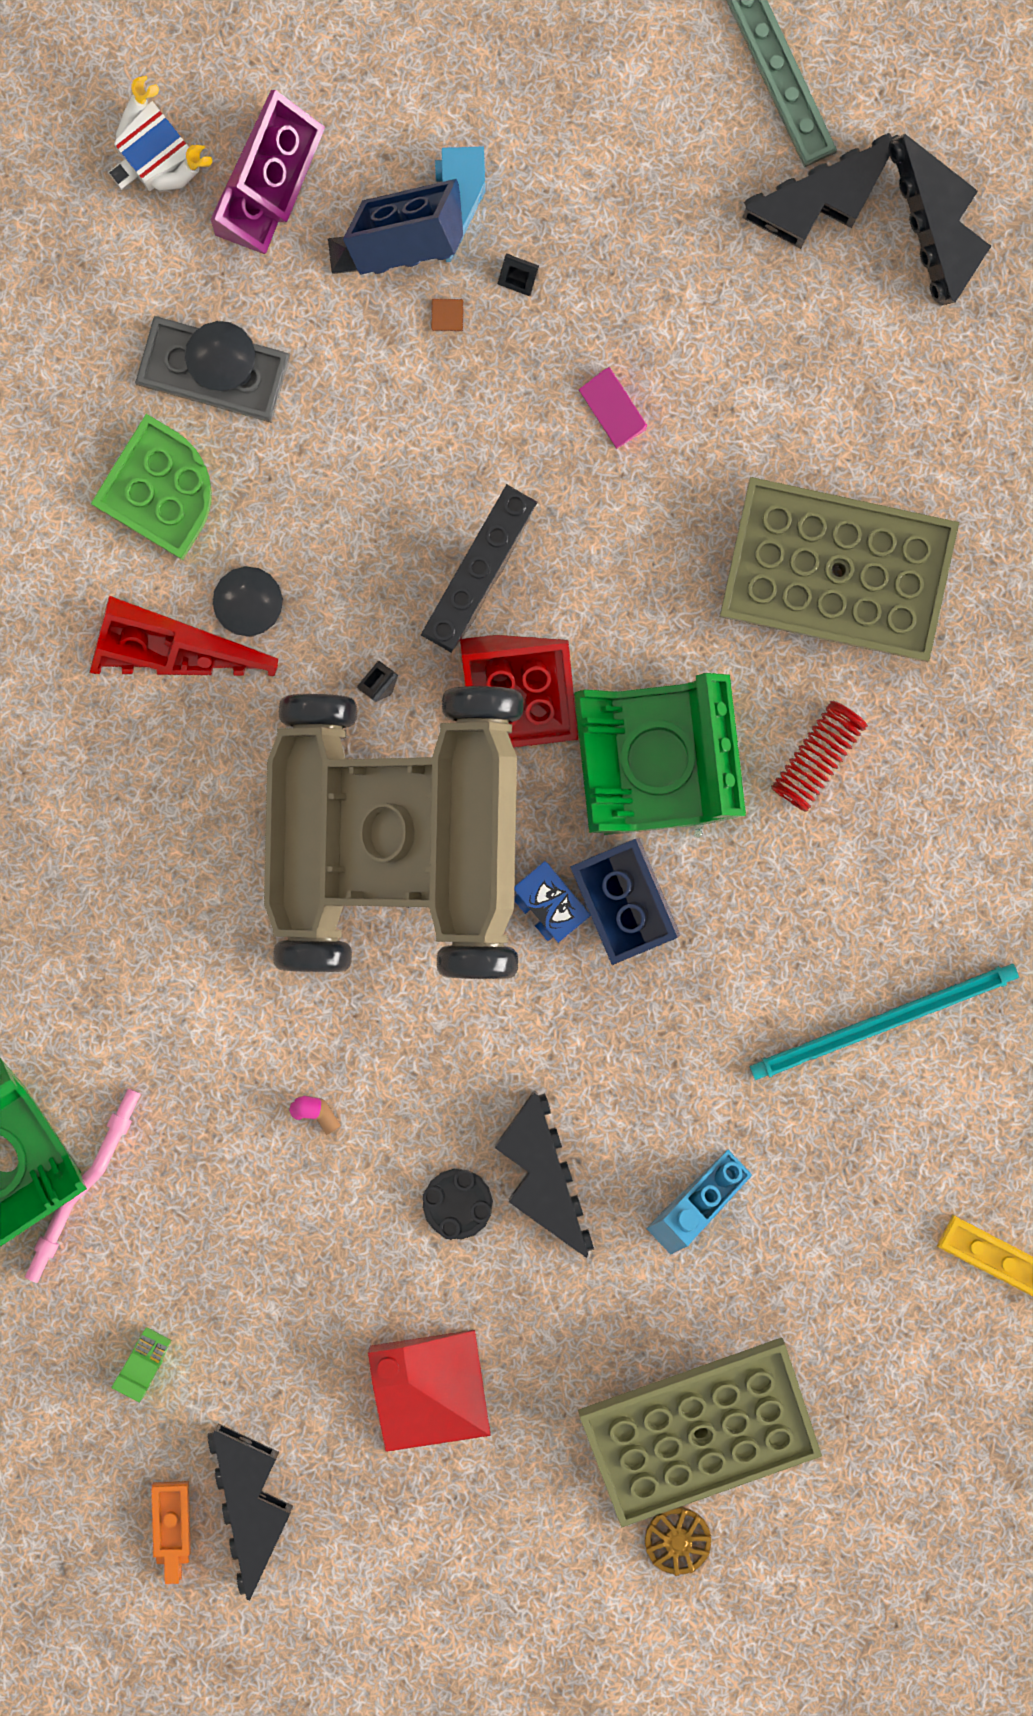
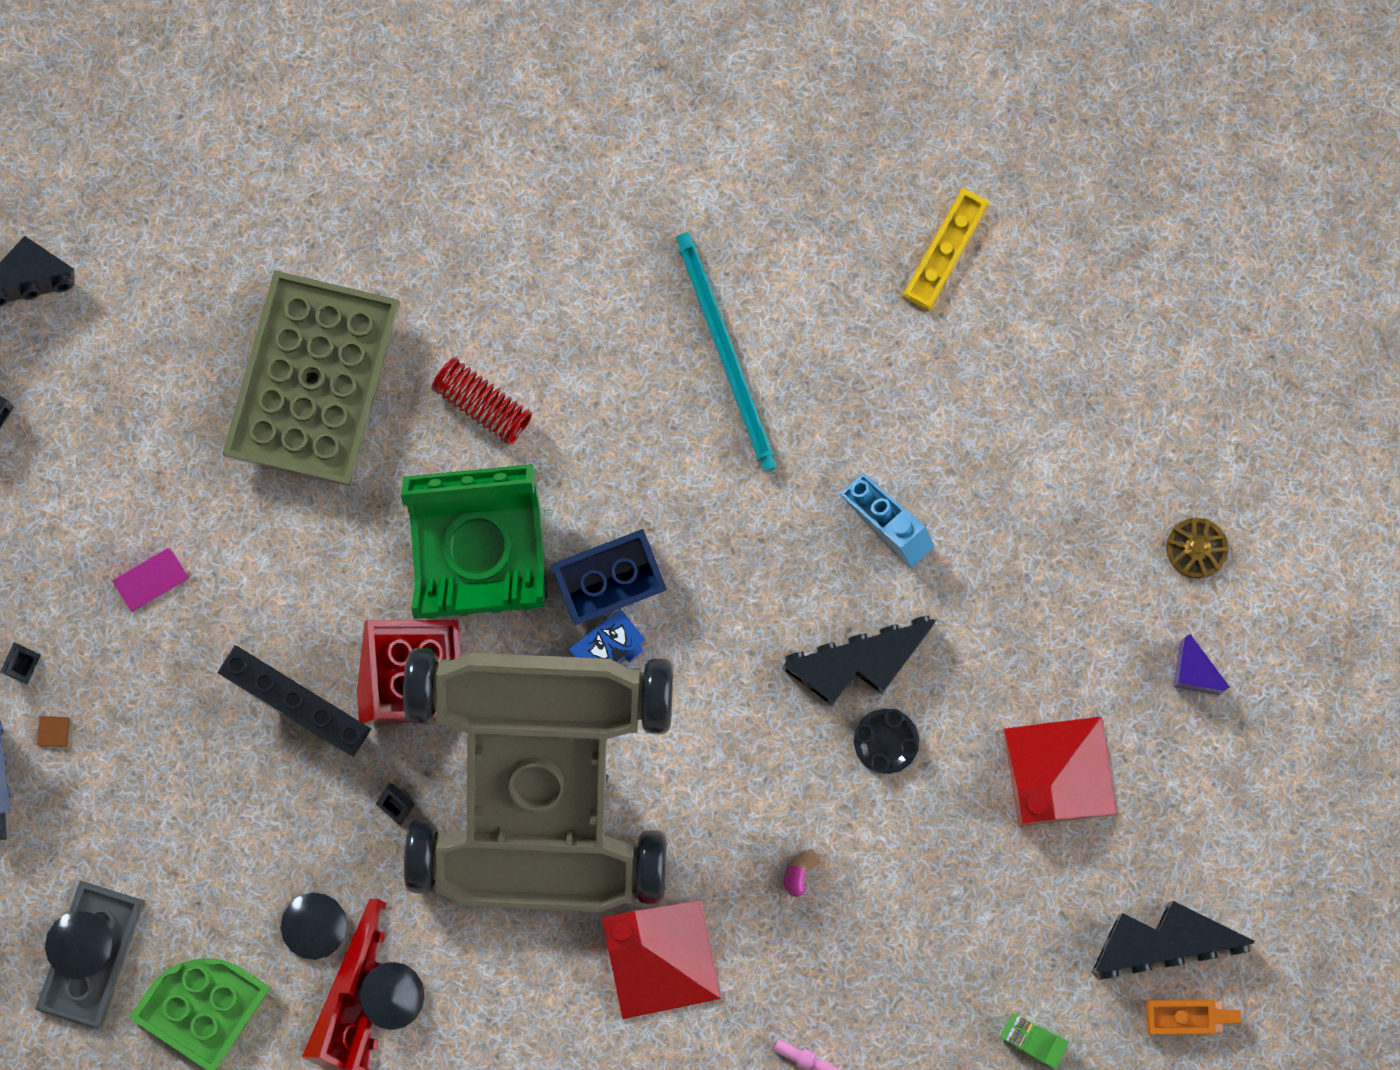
camera: 90 degrees left, 10 degrees down
olive piece [578,1337,822,1528] -> none
none -> black dish [357,962,425,1030]
none -> red slope [602,900,721,1019]
none -> dark purple slope [1173,634,1230,695]

